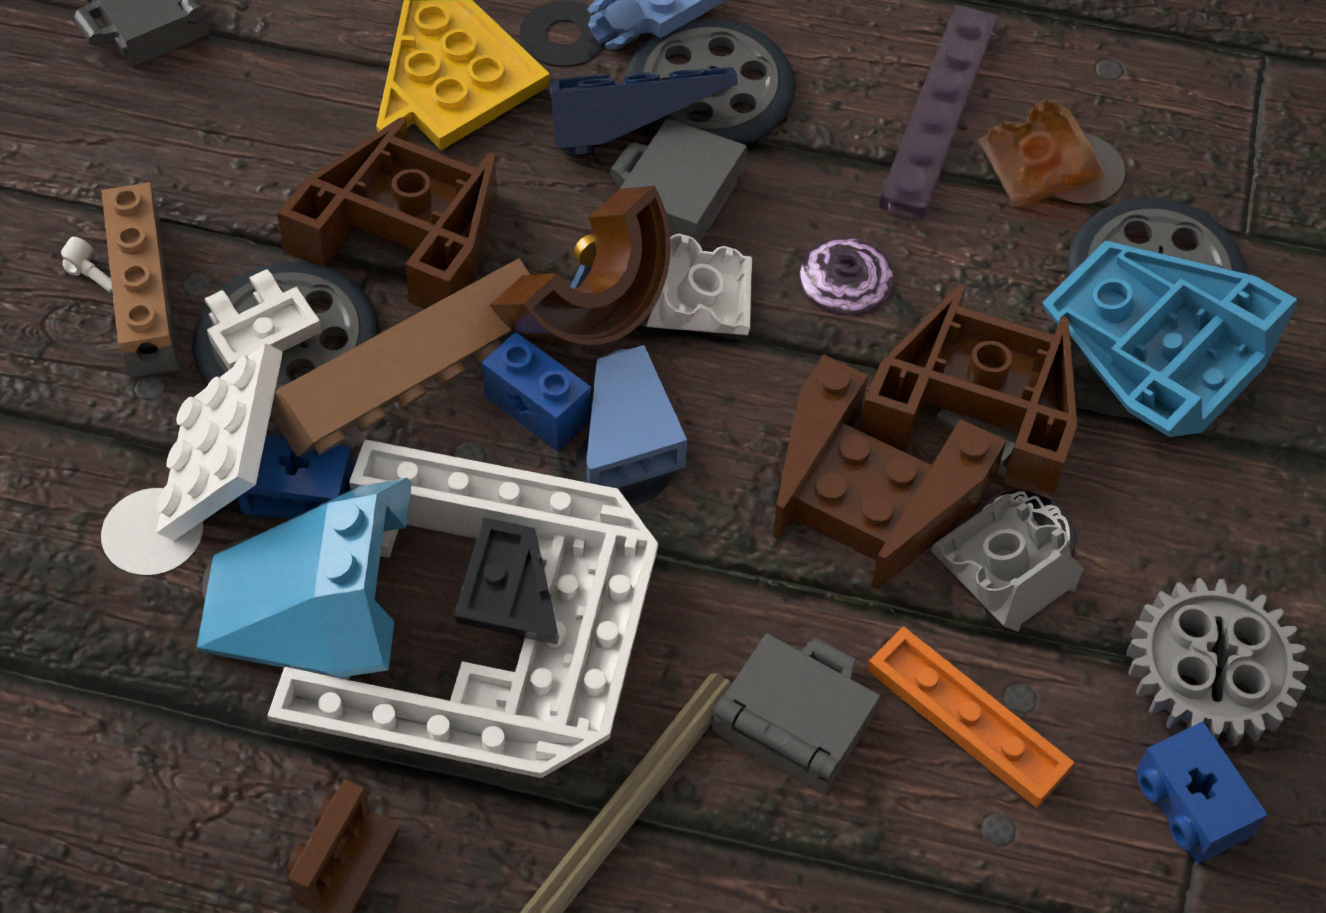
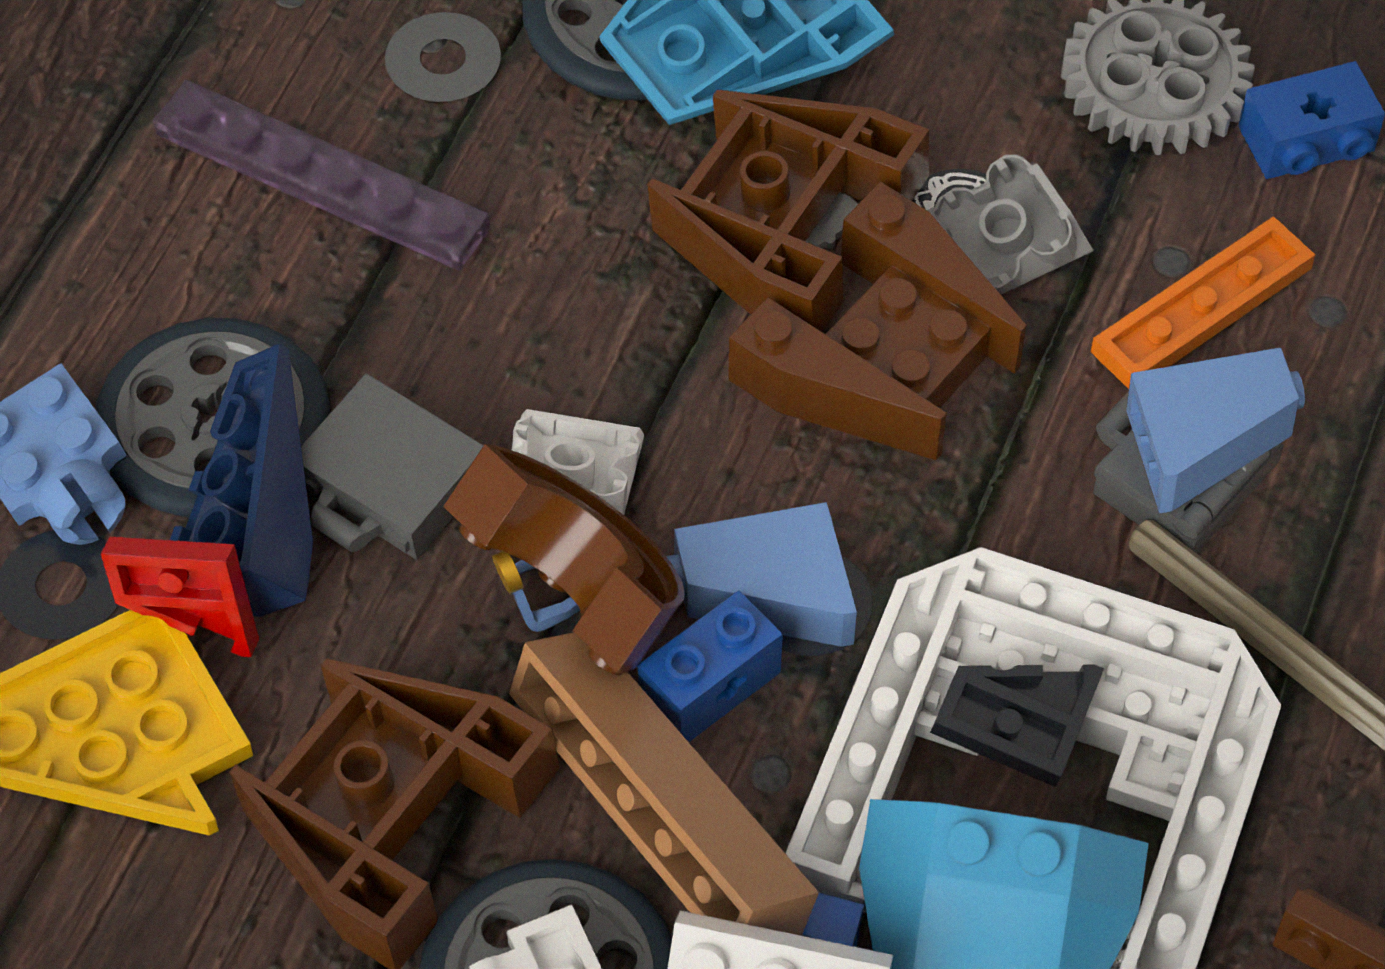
camera: 80 degrees left, 0 degrees up
dish [799,238,894,316] -> none
clear orange slope [978,100,1105,208] -> none
none -> red wing [101,536,260,657]
none -> medium blue slope [1126,348,1305,514]

